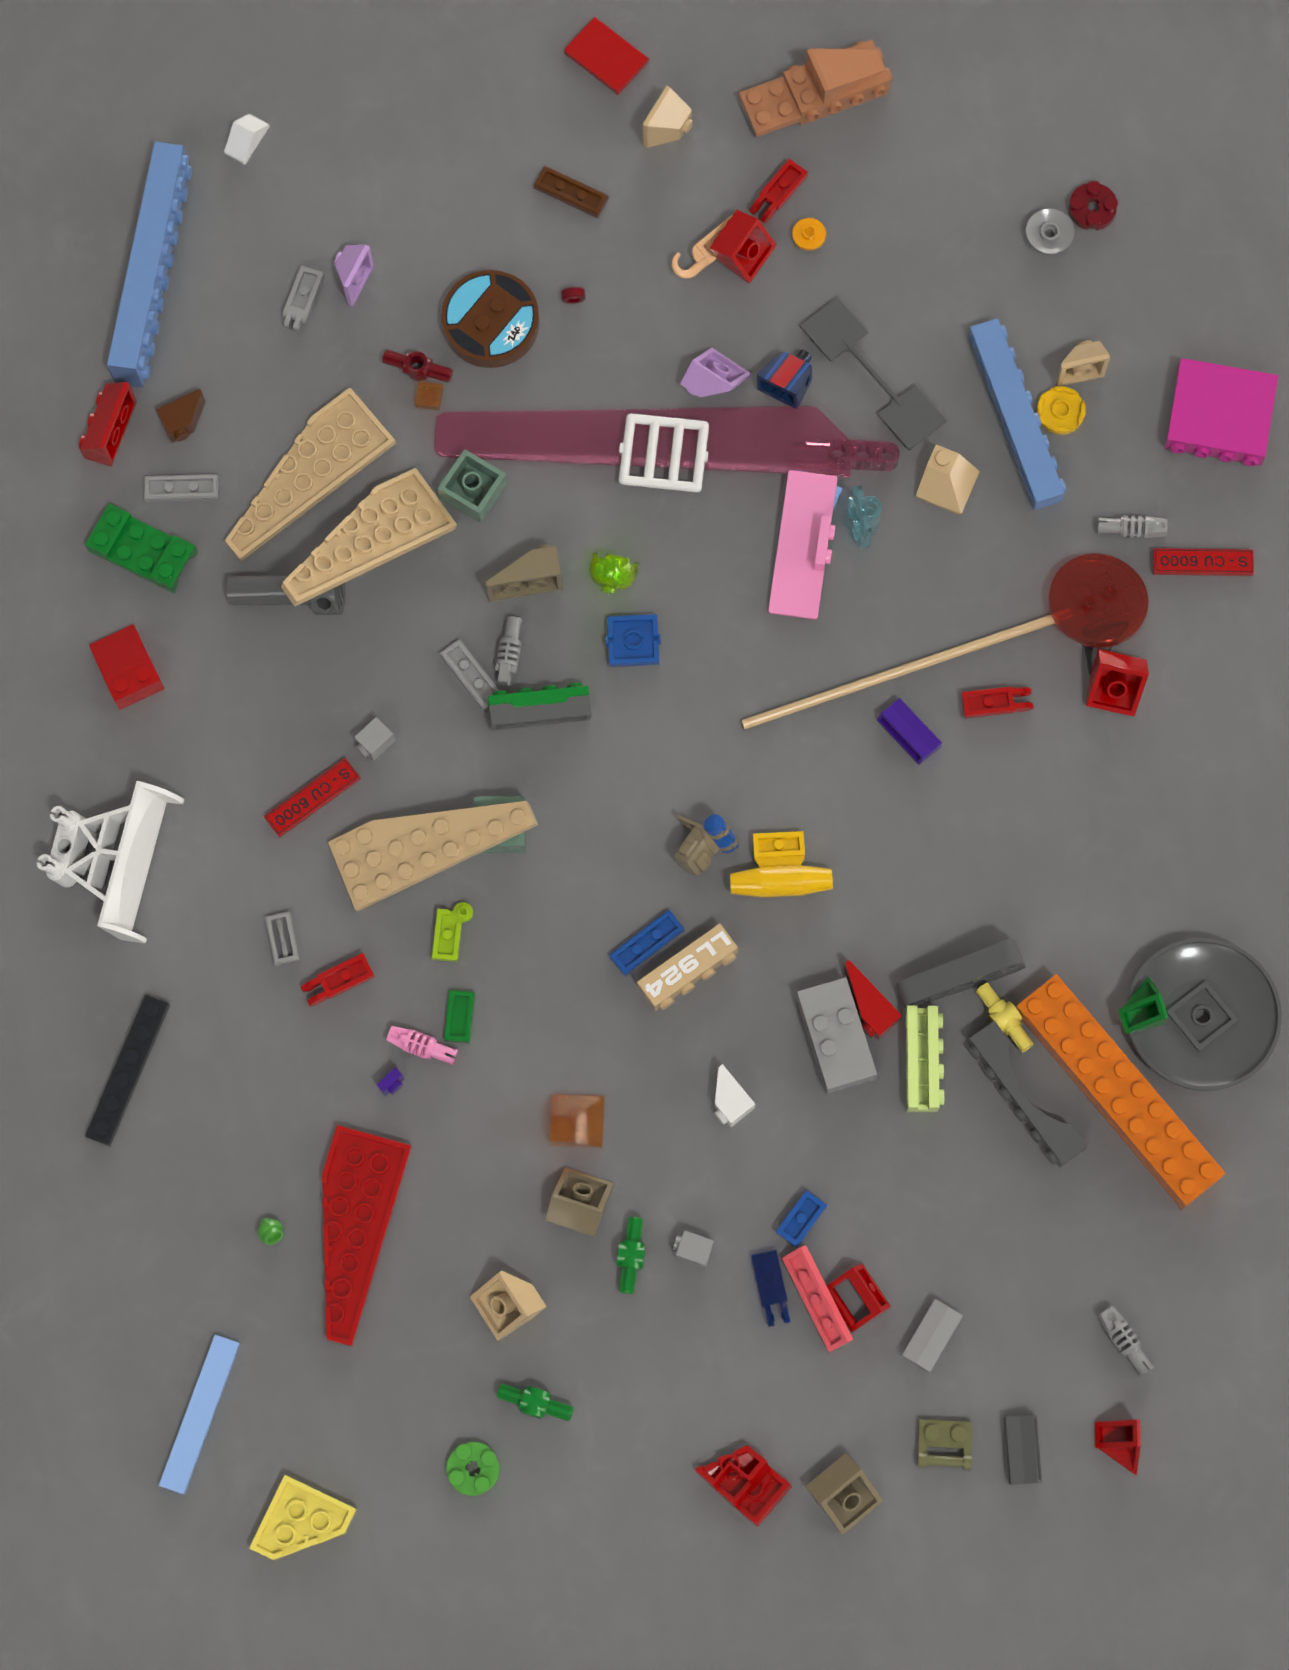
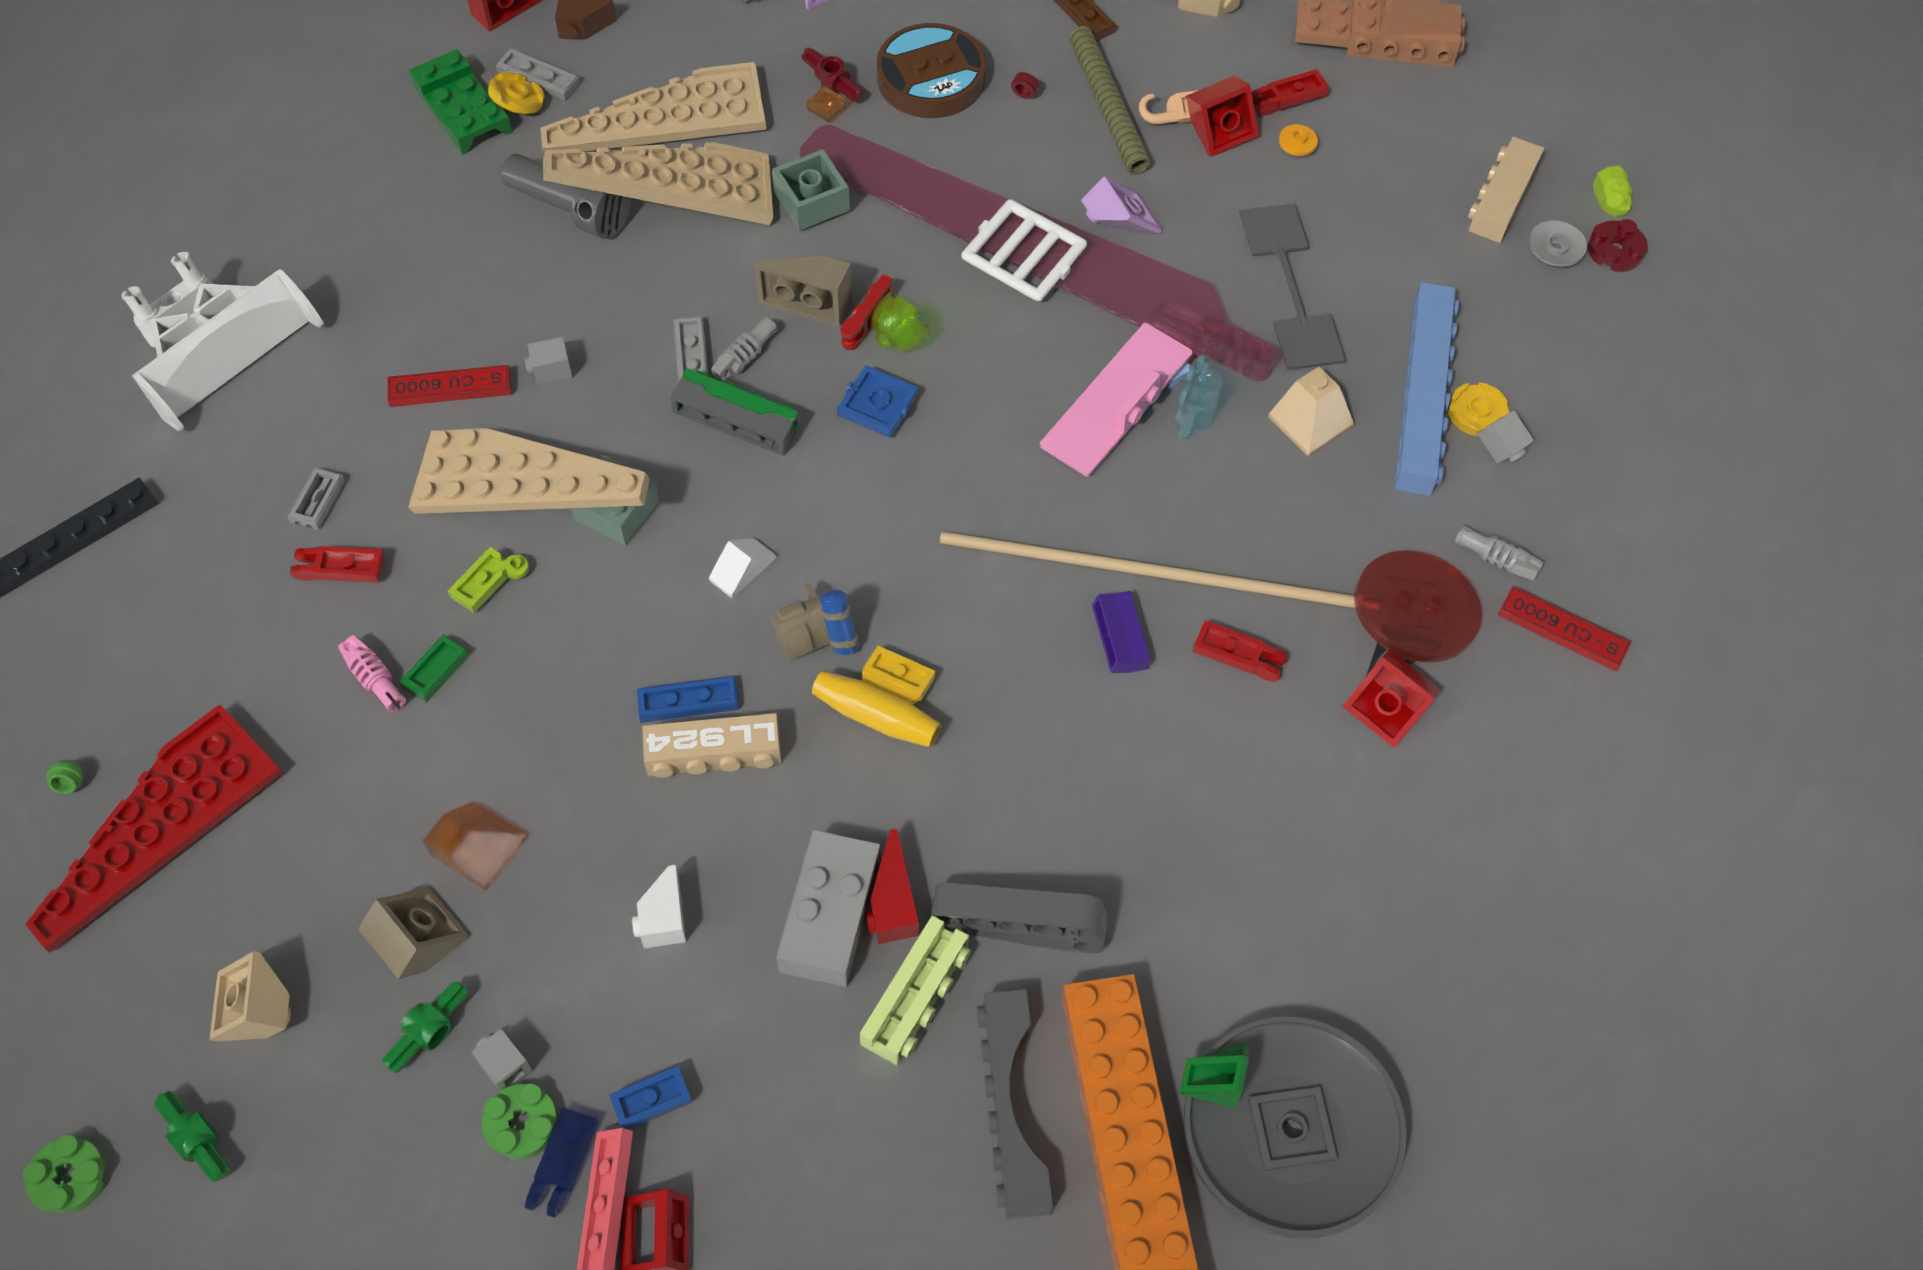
camera: 25 degrees right, 15 degrees down
red slope [89,624,165,710] -> none
dark purple plate [376,1067,404,1096] -> none
dark blue torso [757,350,812,409] -> none
light yellow pin [976,983,1034,1053] -> none
tan slope [1056,340,1110,386] -> none
dark pink panel [1164,358,1278,467] -> none
none -> bright green plate [482,1083,558,1160]
none -> yellow tile [488,72,545,114]
none -> white slope [709,537,776,599]
none -> red hinge [840,274,893,351]
none -> olive piece [1069,26,1150,174]
none -> tan brick [1468,136,1545,243]
none -> light grey brick [1477,410,1534,464]
none -> lime rock [1593,165,1633,217]

